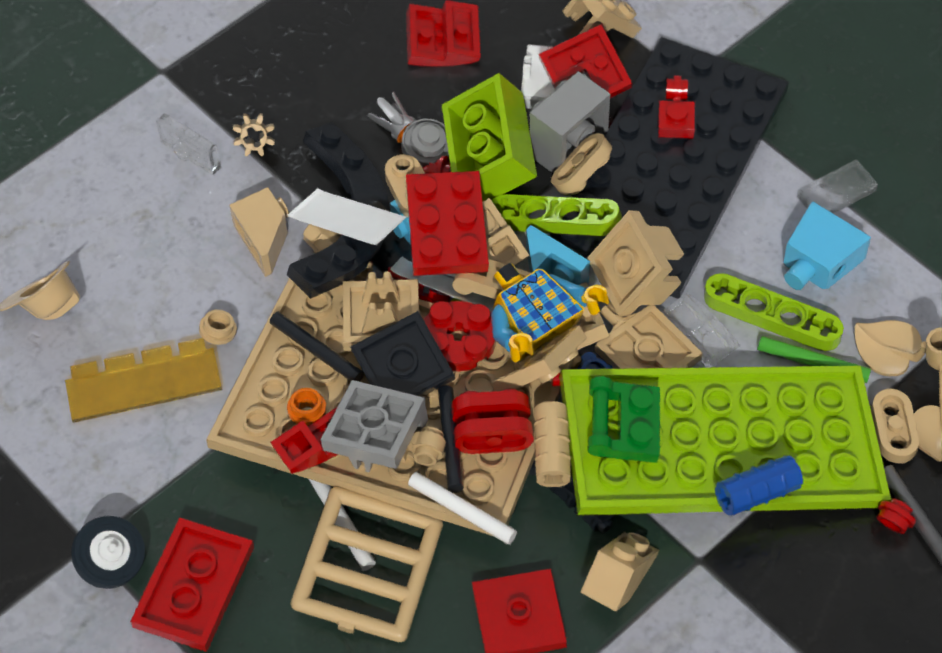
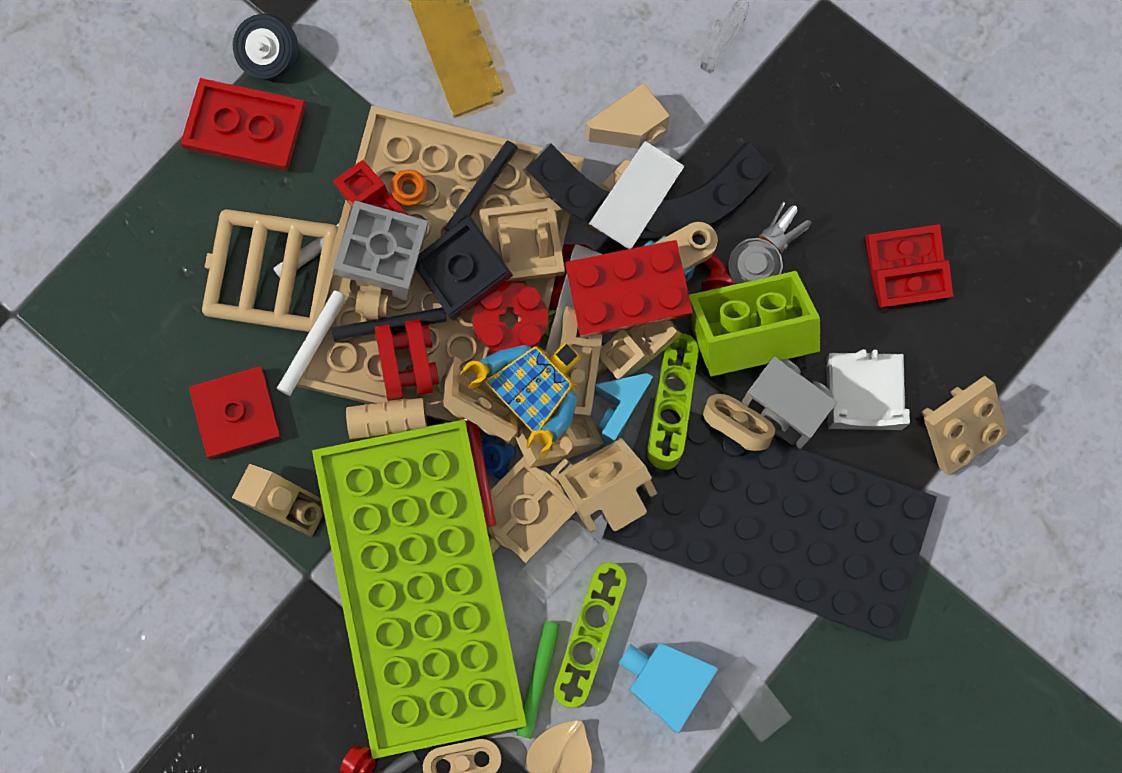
camera: 80 degrees right, 20 degrees up
tan plate [199,310,237,345] -> none
tan gear [233,113,275,156] -> none
red plate [539,24,632,98] -> none
green plate [588,376,660,463] -> none
red plate [658,75,695,138] -> none
blue axle [715,455,803,516] -> none

